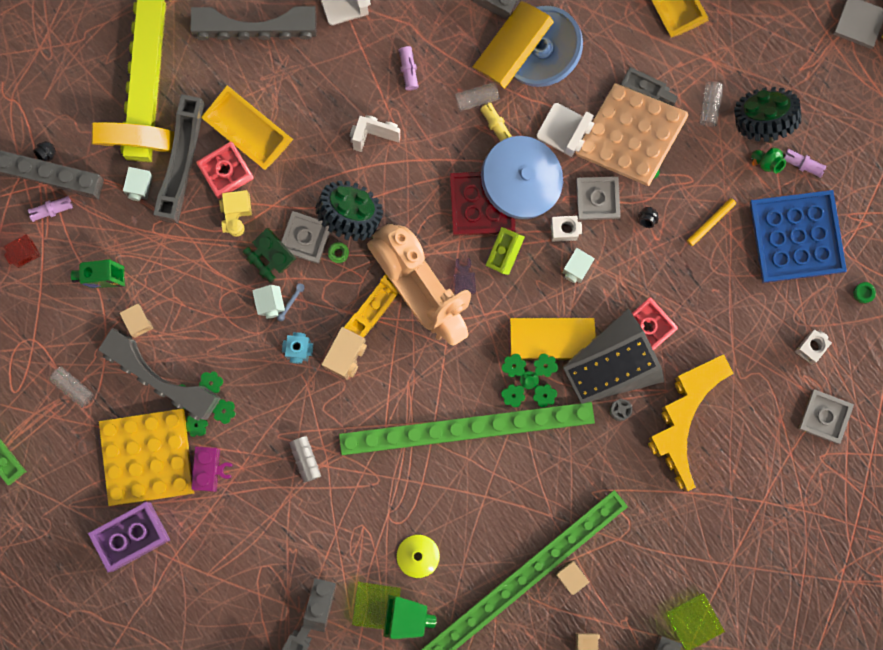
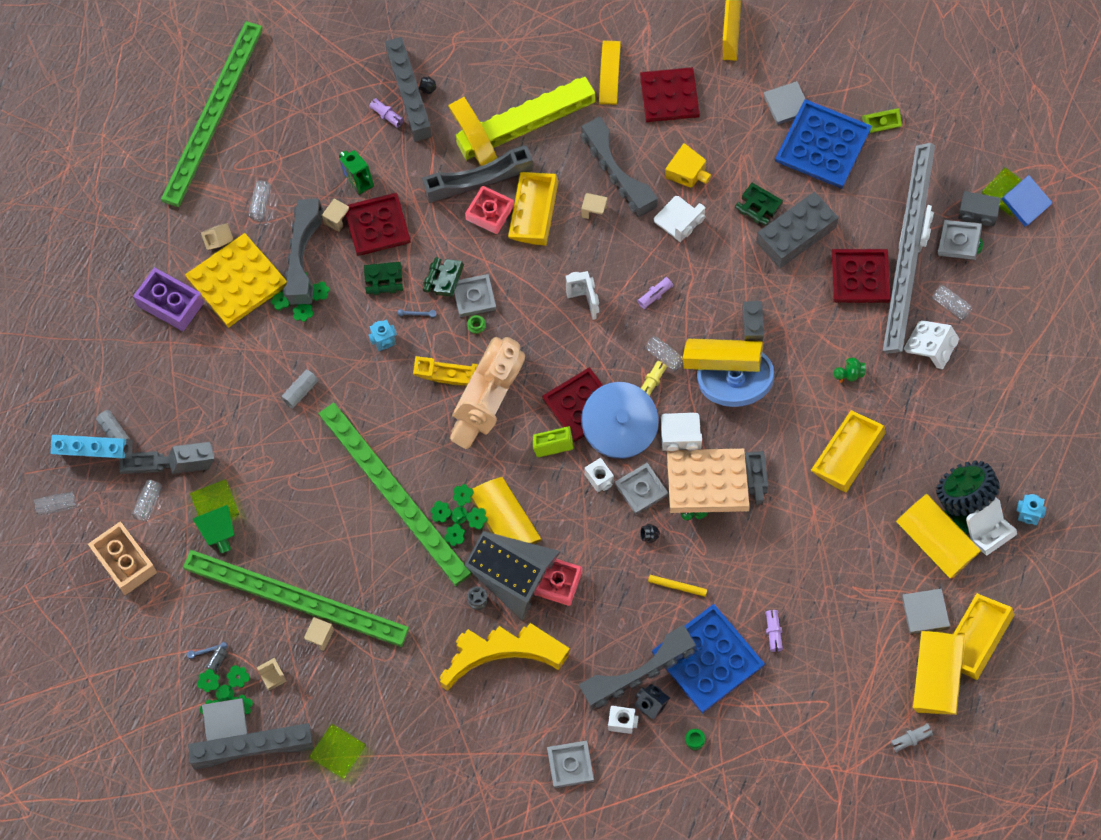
camera: 65 degrees right, 15 degrees down
clear red brick [4,234,41,268] -> none
light aqua brick [123,167,153,201] -> none
magenta brick [192,447,233,492] -> none
light yellow brick [219,190,252,237] -> none
light aqua brick [252,285,285,318] -> none
black wheel [315,181,383,241] -> none
tan brick [322,327,367,380] -> none
neon yellow dish [397,535,440,578] -> none
plate [454,258,476,295] -> none
light aqua brick [562,248,595,283] -> none
clear axle [699,81,724,127] -> none
black wheel [734,87,802,143] -> none
green animal [751,147,786,173] -> none
none -> tan panel [201,223,233,250]
none -> dark red plate [346,192,411,256]
none -> dark green plate [364,261,403,296]
none -> dark grey arch [579,625,697,709]
none -> tan panel [581,193,607,219]
none -> black brick [634,684,670,720]

